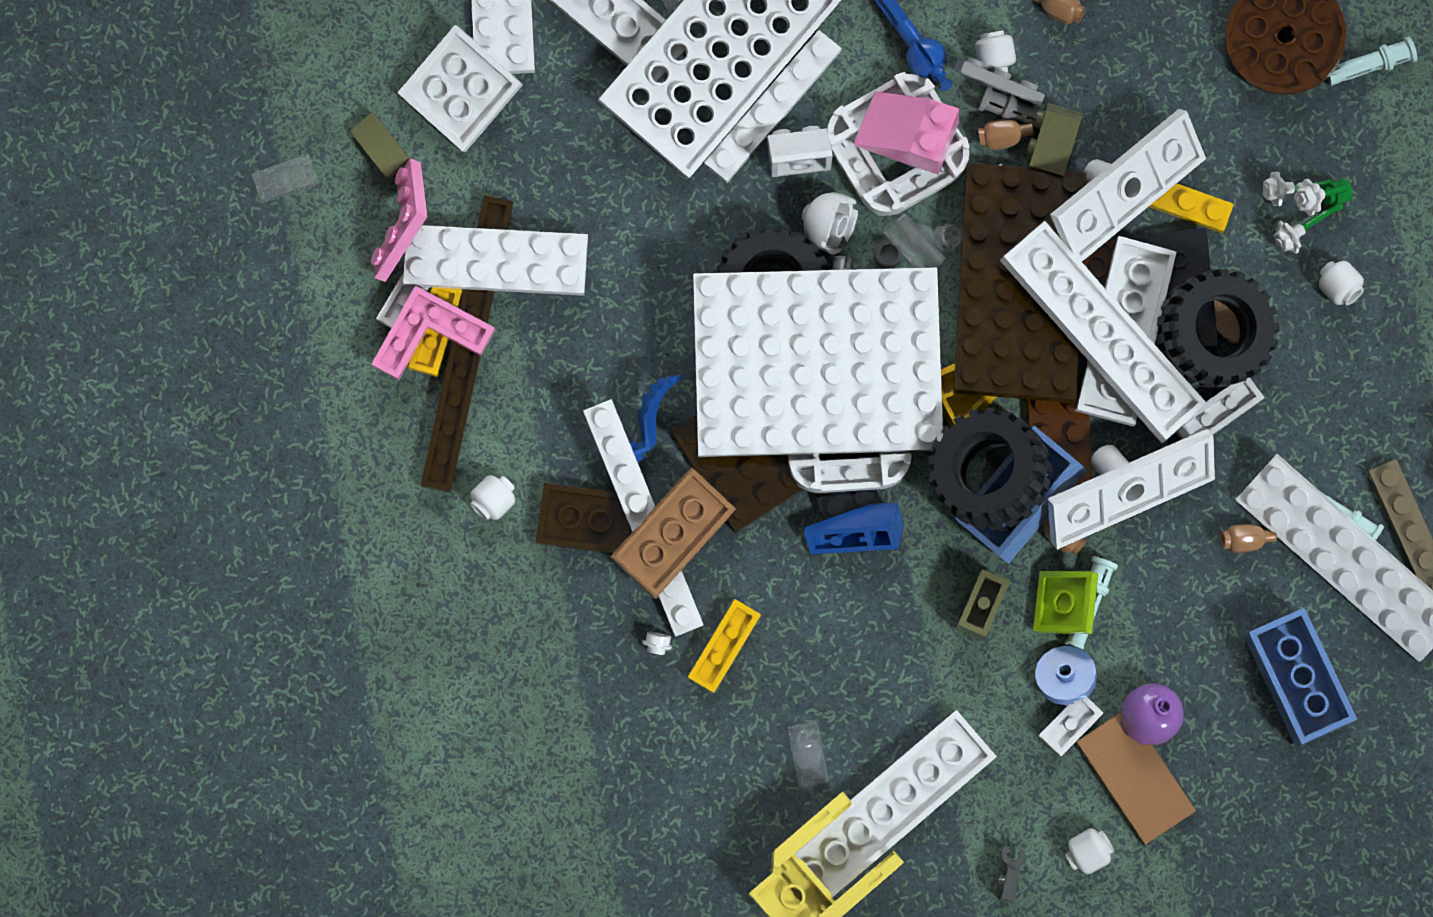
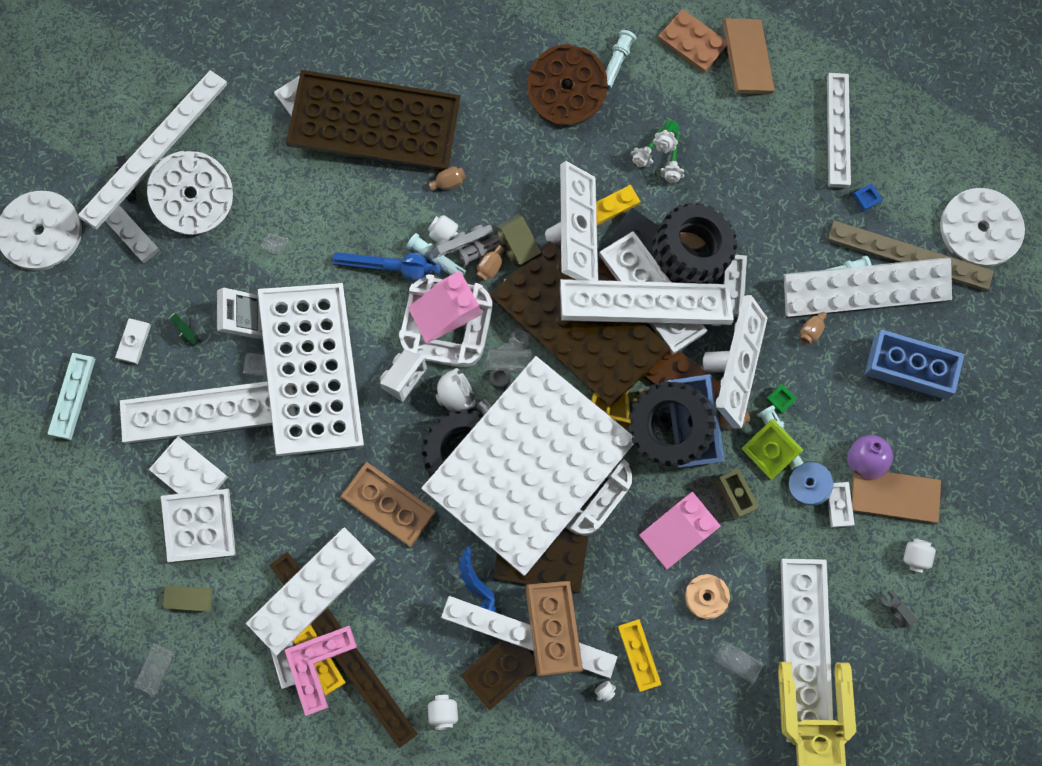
camera: 50 degrees left, 5 degrees down
bright pink plate [371,158,427,282] -> none
white plate [704,30,842,183] -> none
blue slope [804,502,904,554] -> none
black plate [816,489,882,520] -> none
white head [1319,261,1364,305] -> none
none -> medium nougat tile [340,462,437,548]
none -> light aqua pin [406,233,466,275]
none -> bright pink slope [639,492,720,570]
none -> light nougat plate [685,574,730,619]
none -> green plate [766,384,797,414]

